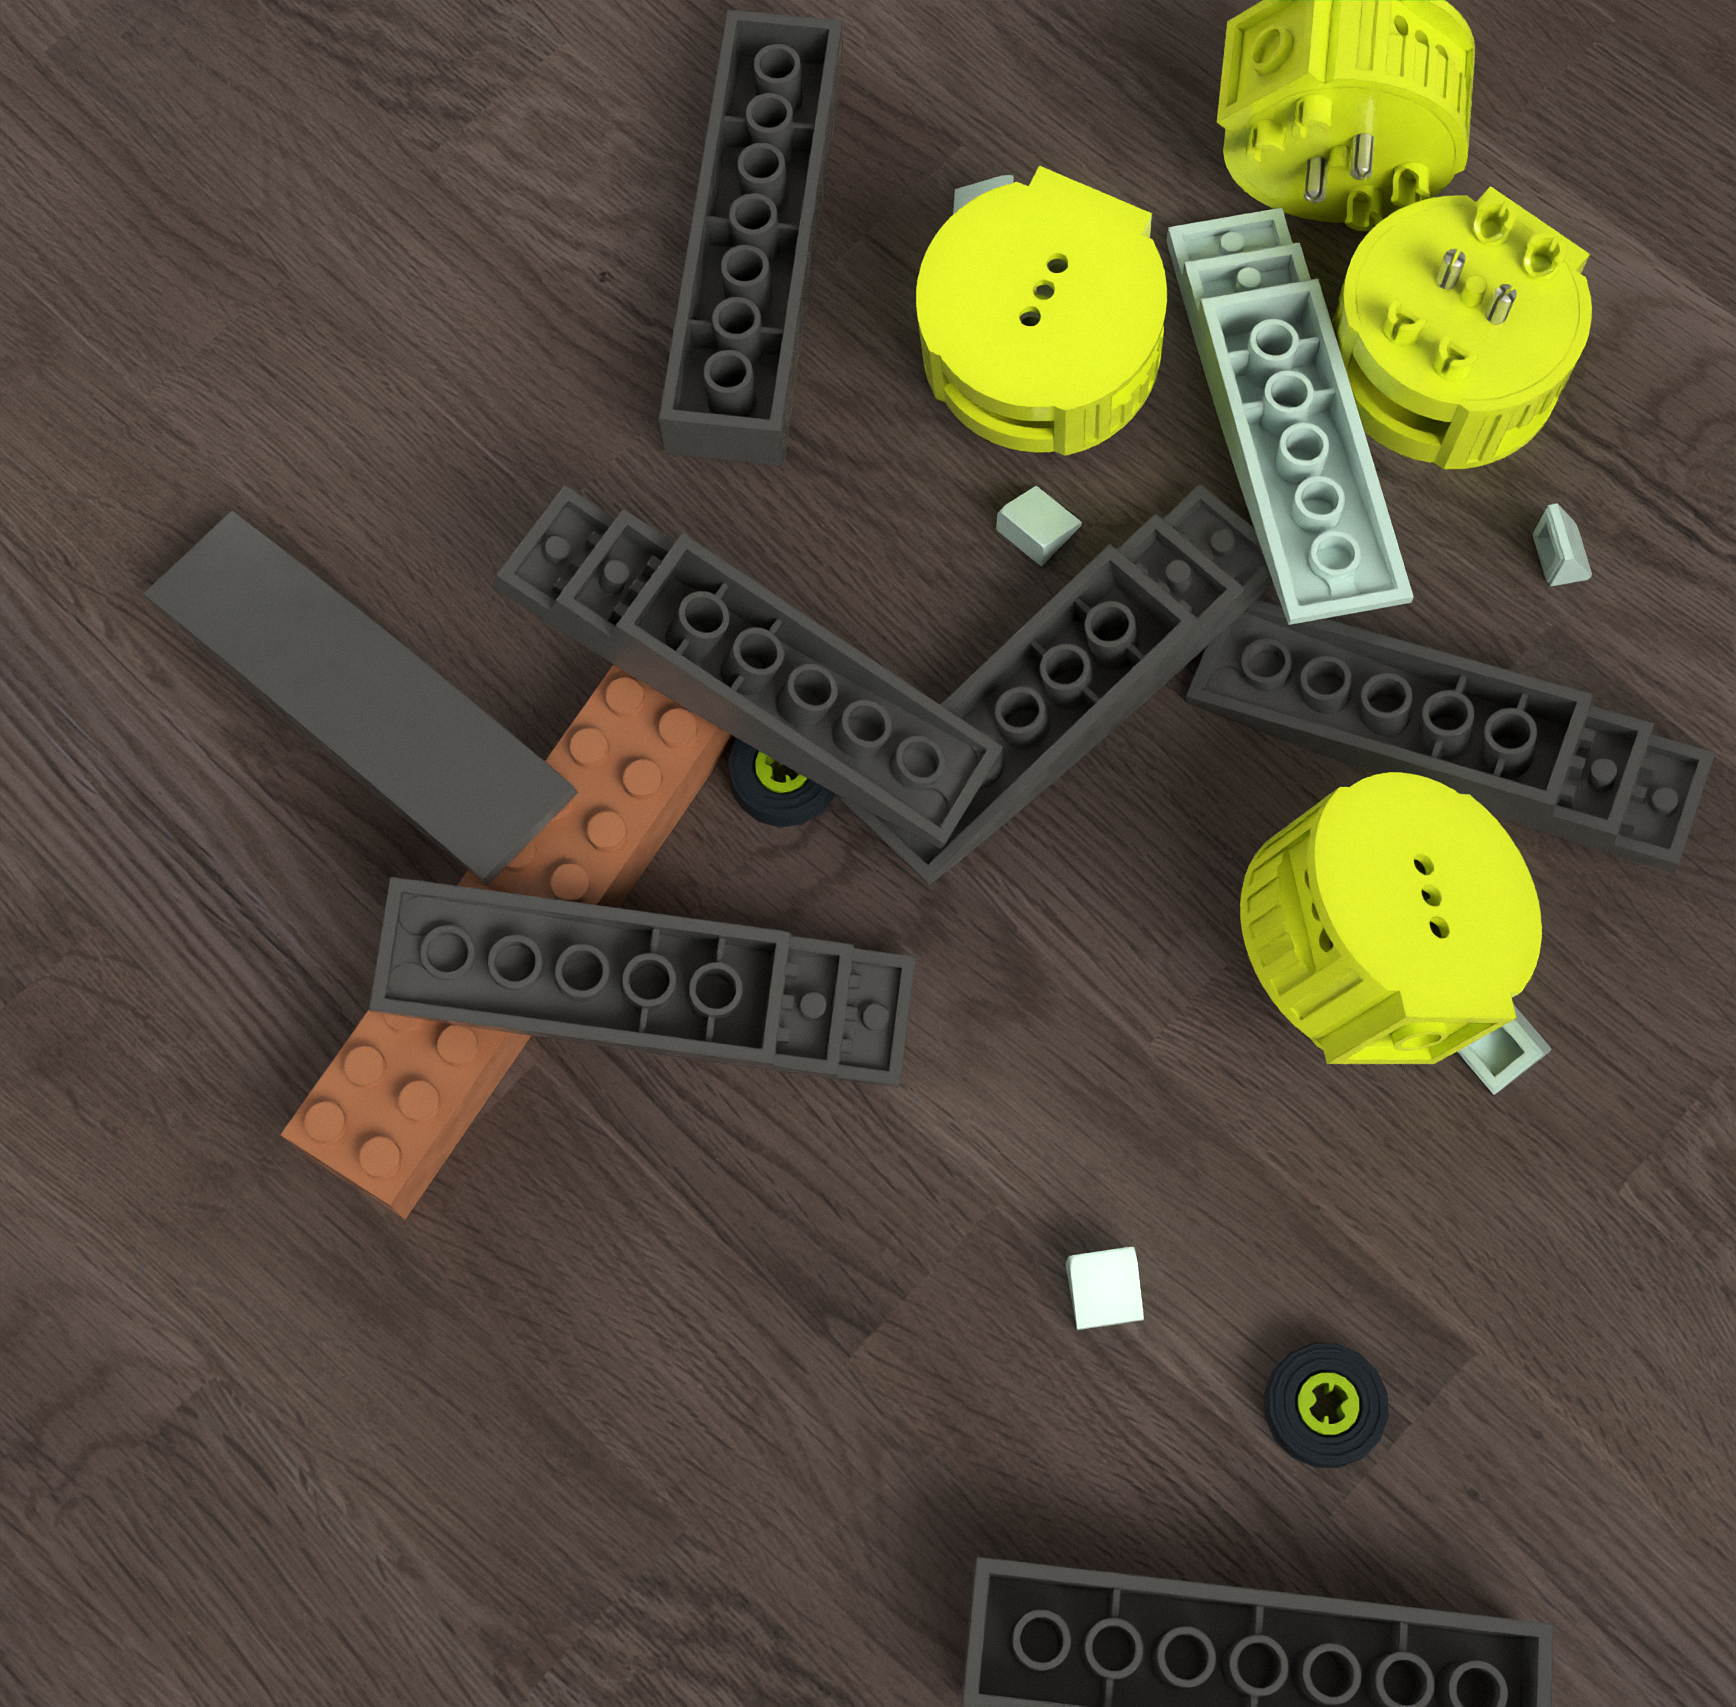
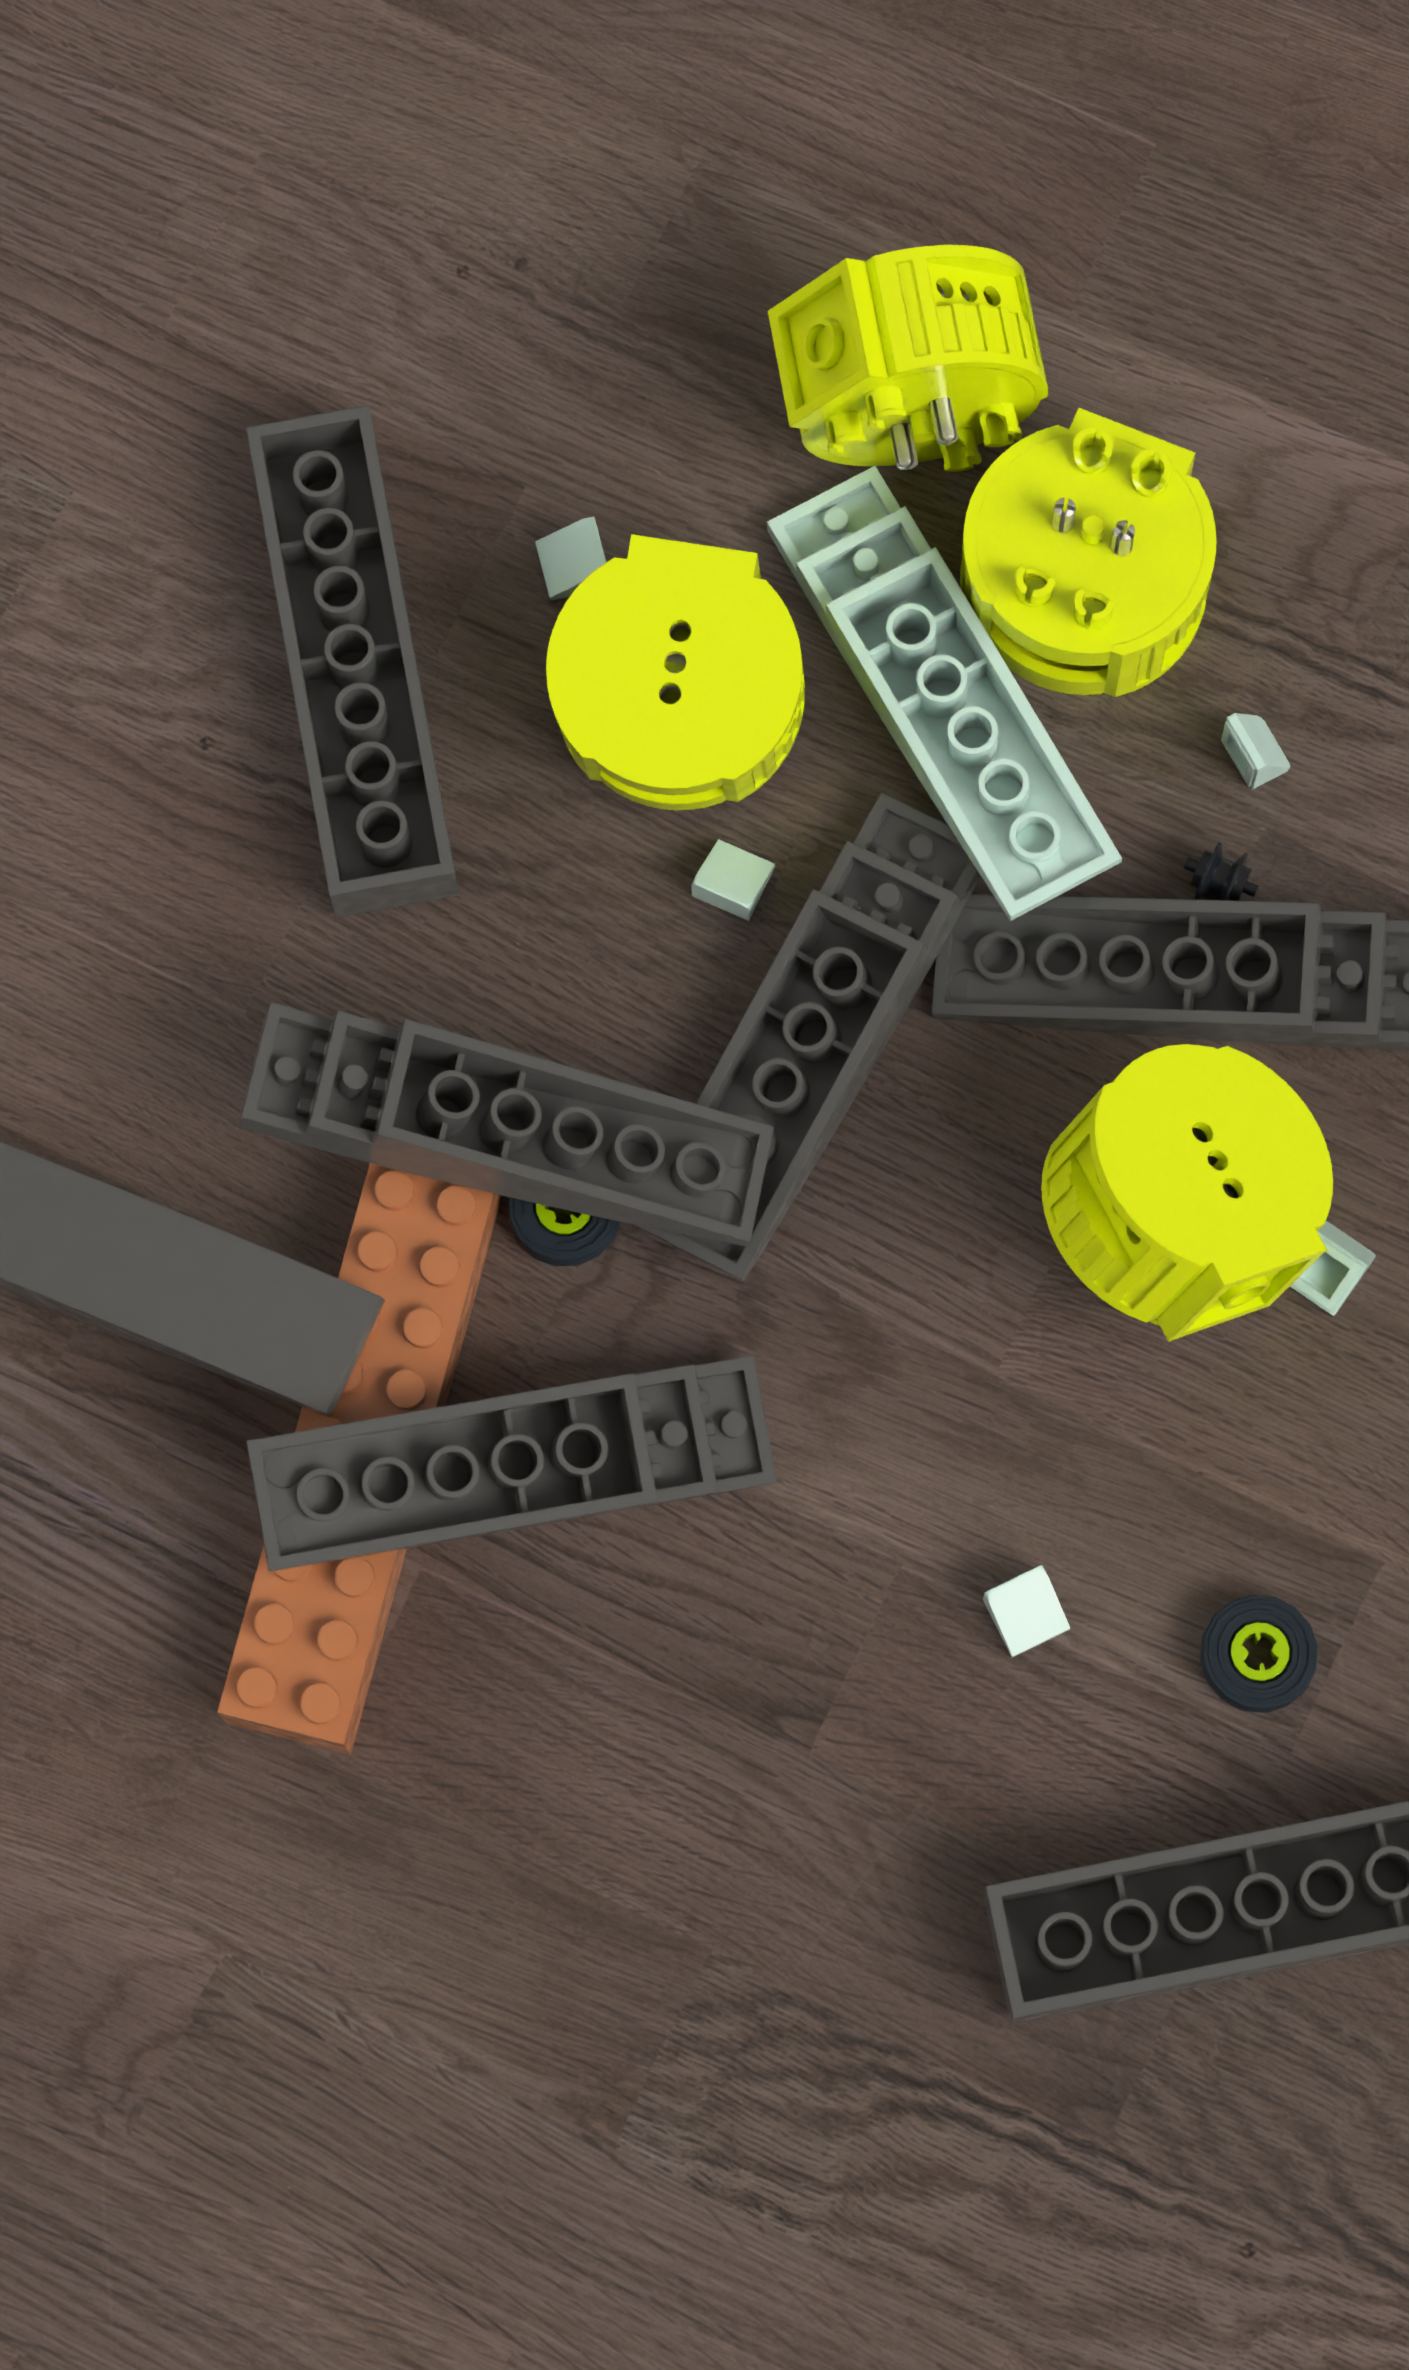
camera: 15 degrees left, 5 degrees up
none -> black wheel [1184,842,1259,901]

